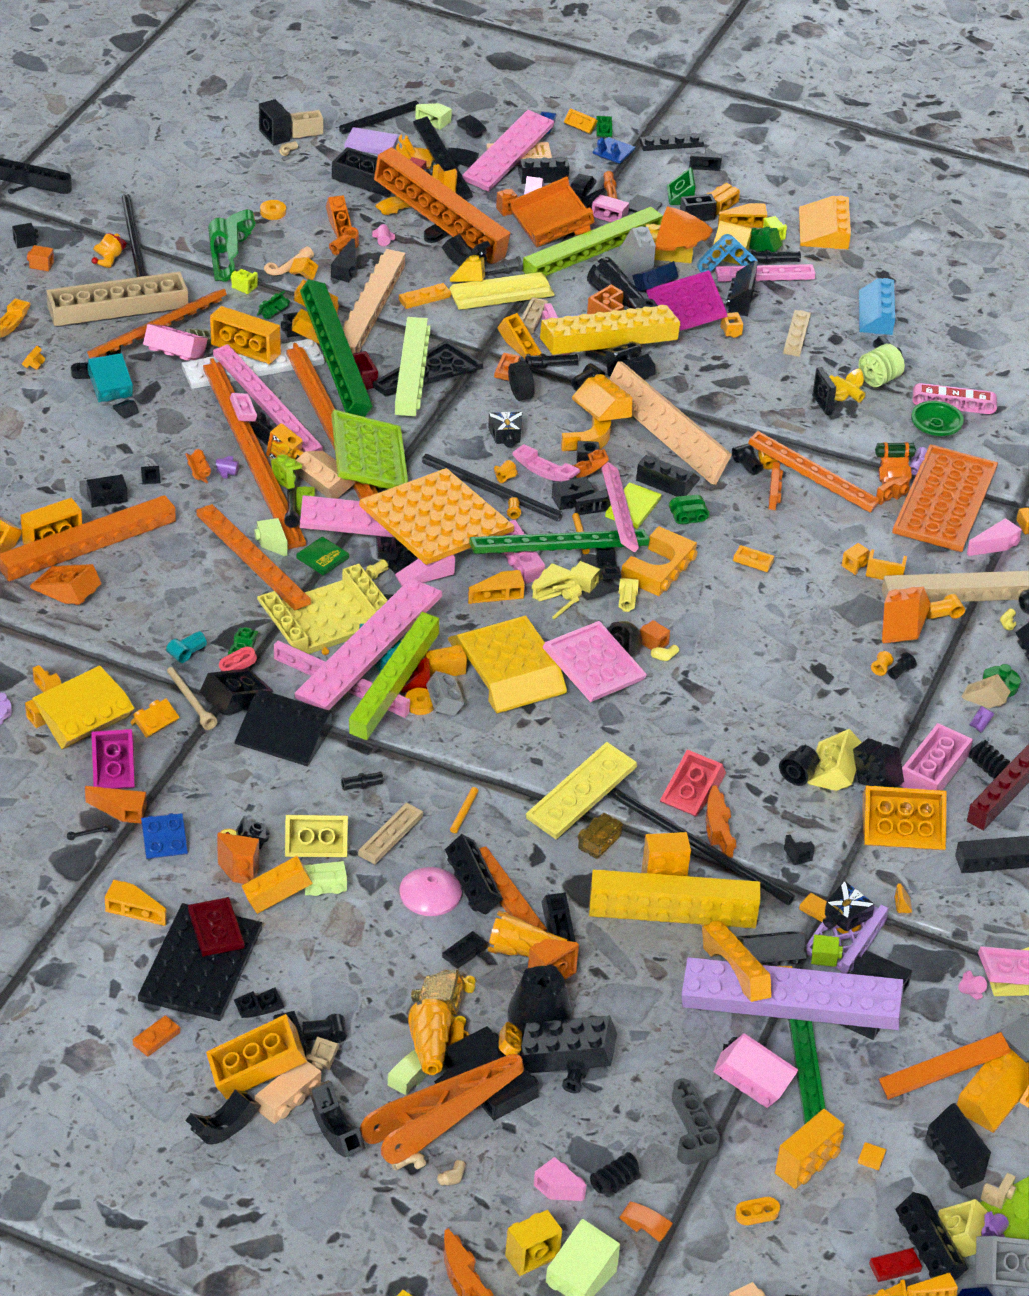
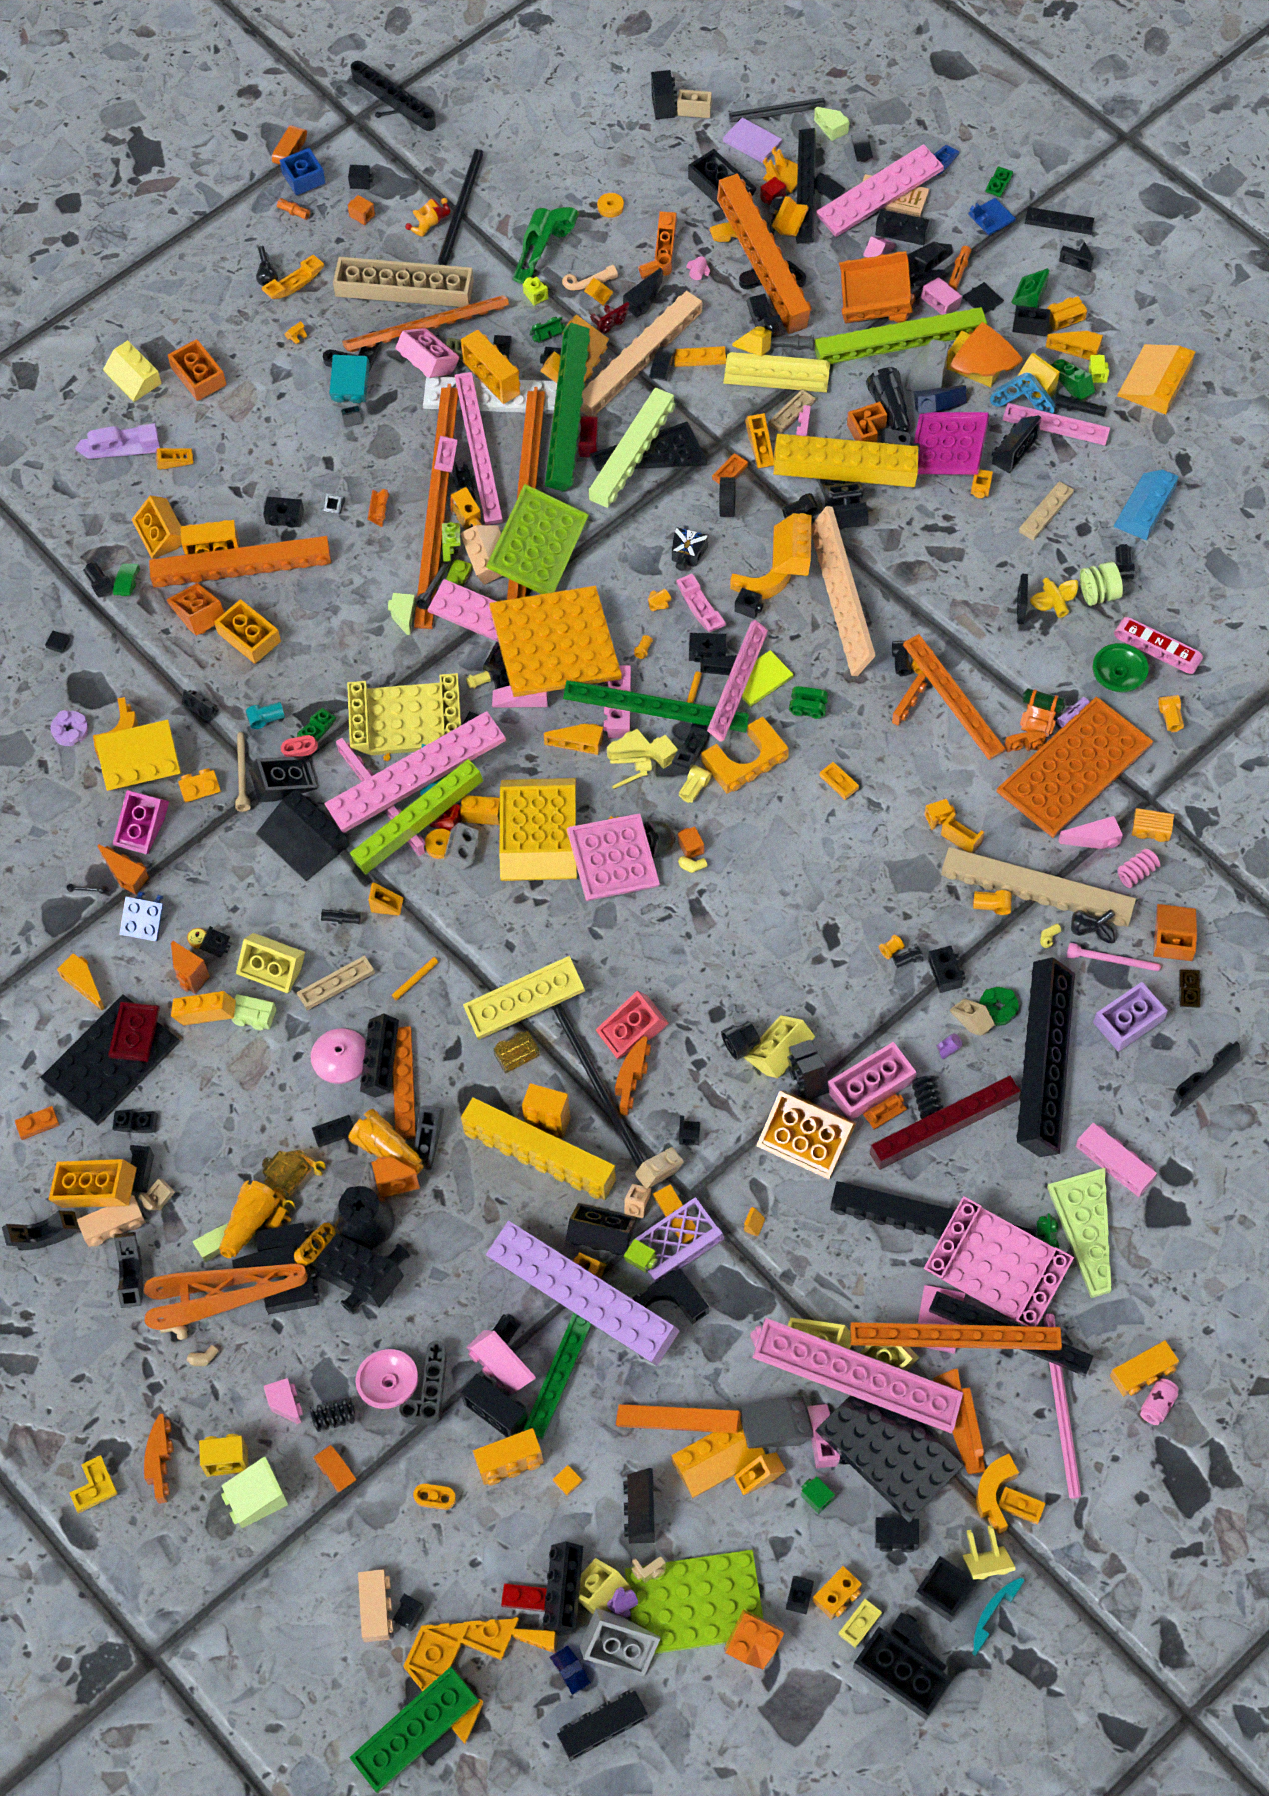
camera: 30 degrees right, 20 degrees up
orange plate [196,504,311,610] -> none
medium lavender piece [216,456,239,478] -> none
tan arm [279,141,298,156] -> none
green tile [296,537,349,576] -> none
black piece [302,1014,347,1043] -> none
black axle [422,454,563,521] -> none
orange brick [496,189,517,216] -> none
black pin [525,353,578,369] -> none
light orange plate [564,108,598,135] -> none
orange slope [572,449,609,478] -> none
black slope [636,455,700,497] -> none
light orange arch [702,921,771,1002] -> none
torso [823,881,874,931] -> none
orange slope [882,586,931,643] -> none
none -> black hinge [182,690,219,722]
none -> light orange brick [214,599,281,664]
none -> bright pink dish [356,1349,418,1409]
none -> light orange slope [368,883,403,915]
none -> black brick [461,1373,528,1438]
none -> dark red plate [590,302,630,334]
none -> light nougat bracket [624,1184,652,1218]
none -> tan brick [635,1147,684,1189]
none -> black slope [649,346,676,381]
none -> orange hinge [863,1094,907,1130]
none -> black brick [928,945,965,993]
none -> light orange piece [1158,695,1184,732]

